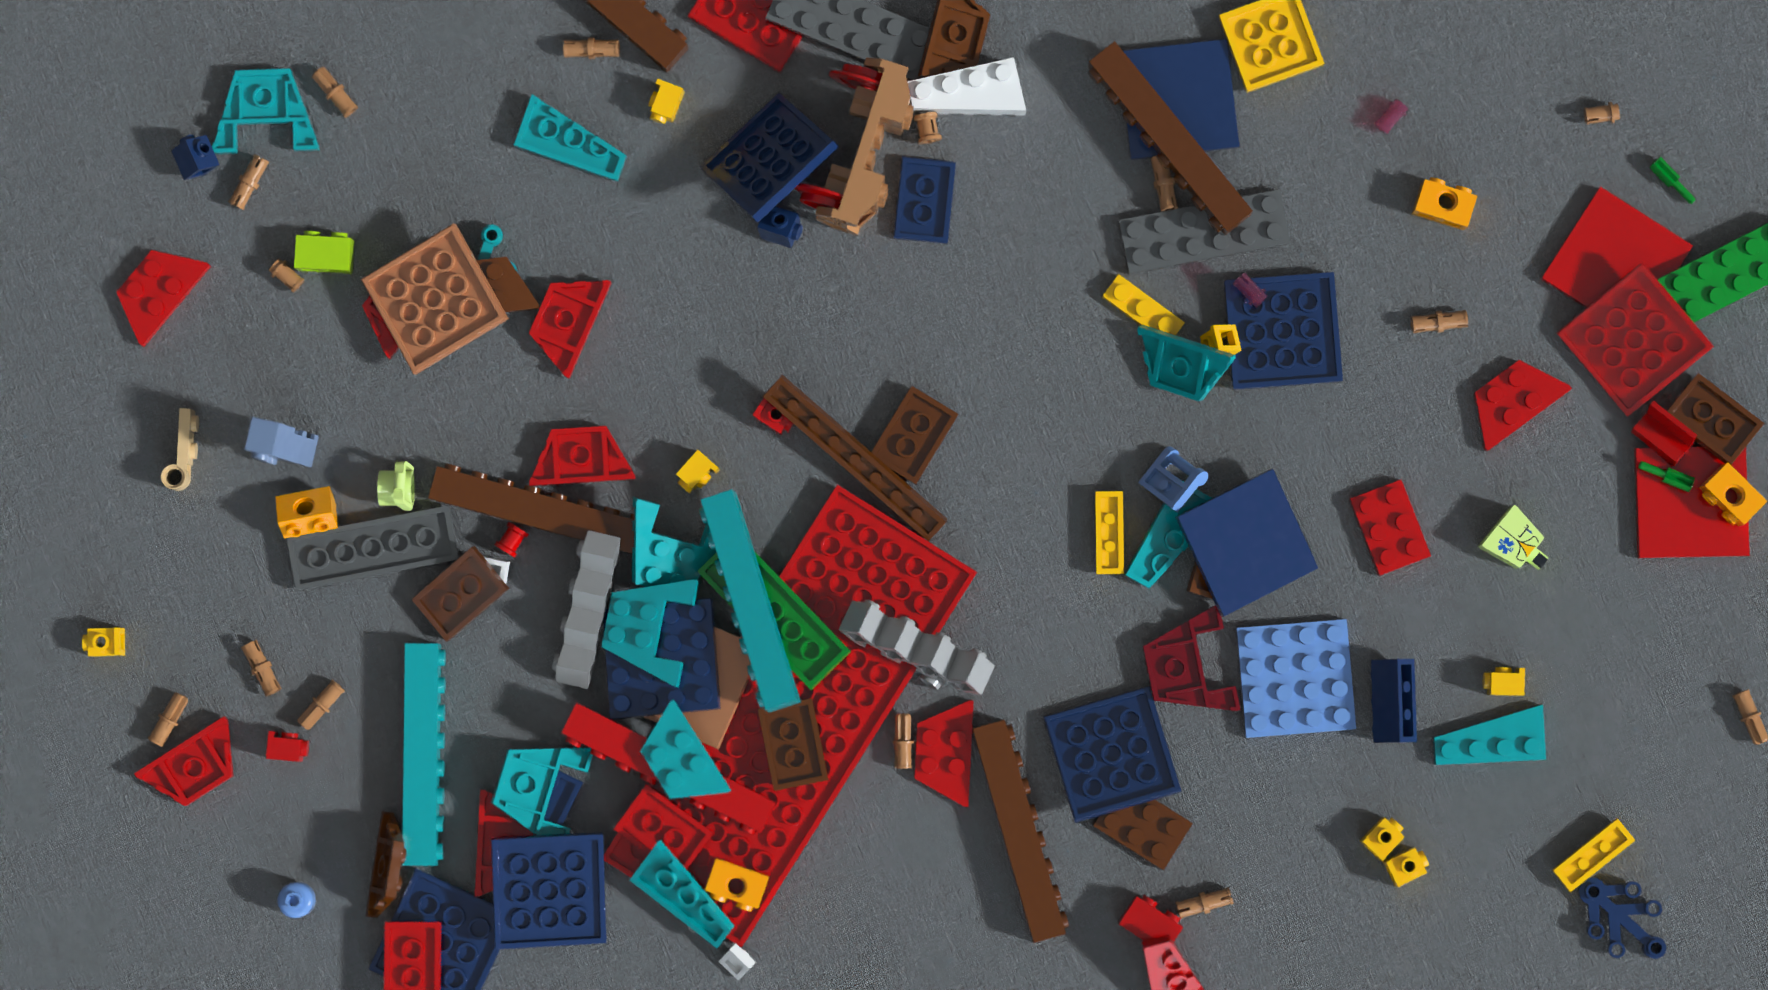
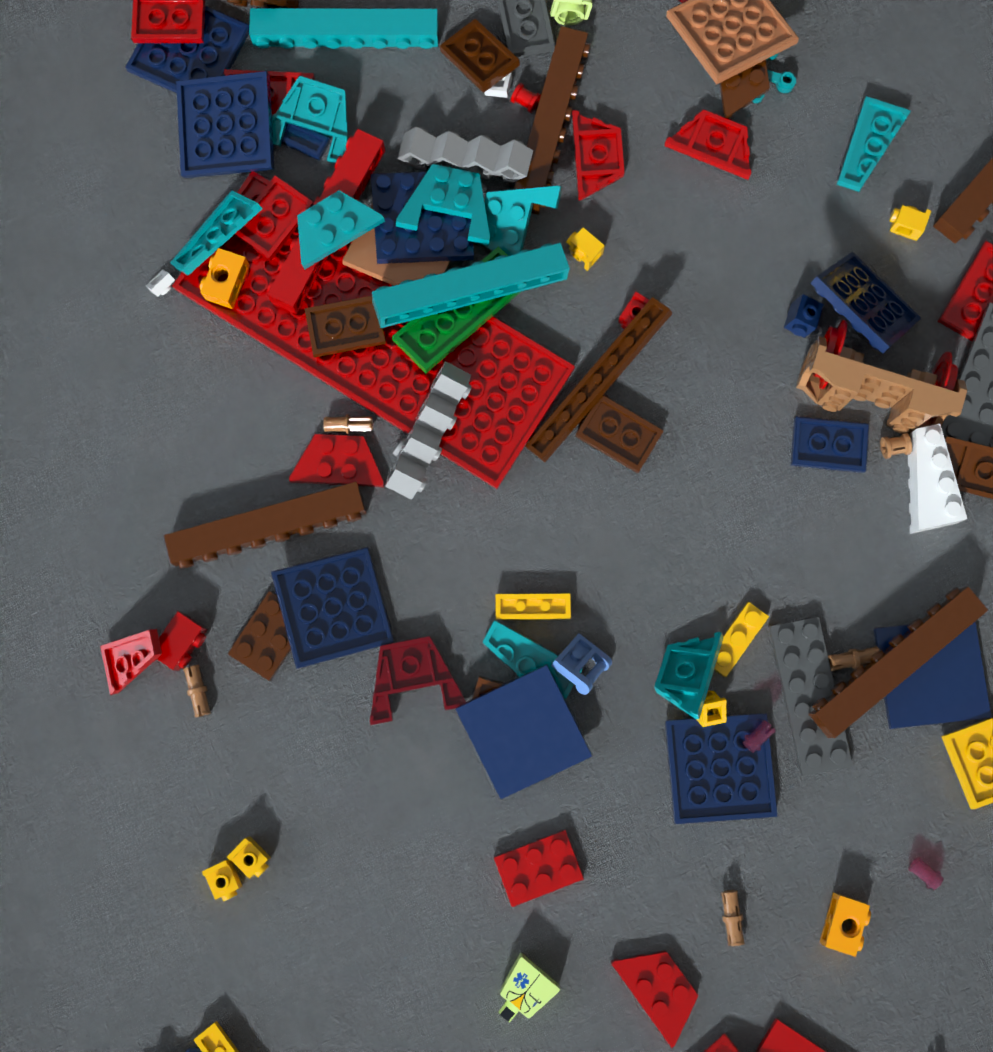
camera: 90 degrees right, 5 degrees down
medium nougat pin [563,37,620,59] -> none
medium blue plate [1236,619,1356,738] -> none
dark blue brick [1370,659,1417,743] -> none
teal wing [1433,705,1546,765] -> none
yellow brick [1482,667,1525,696] -> none

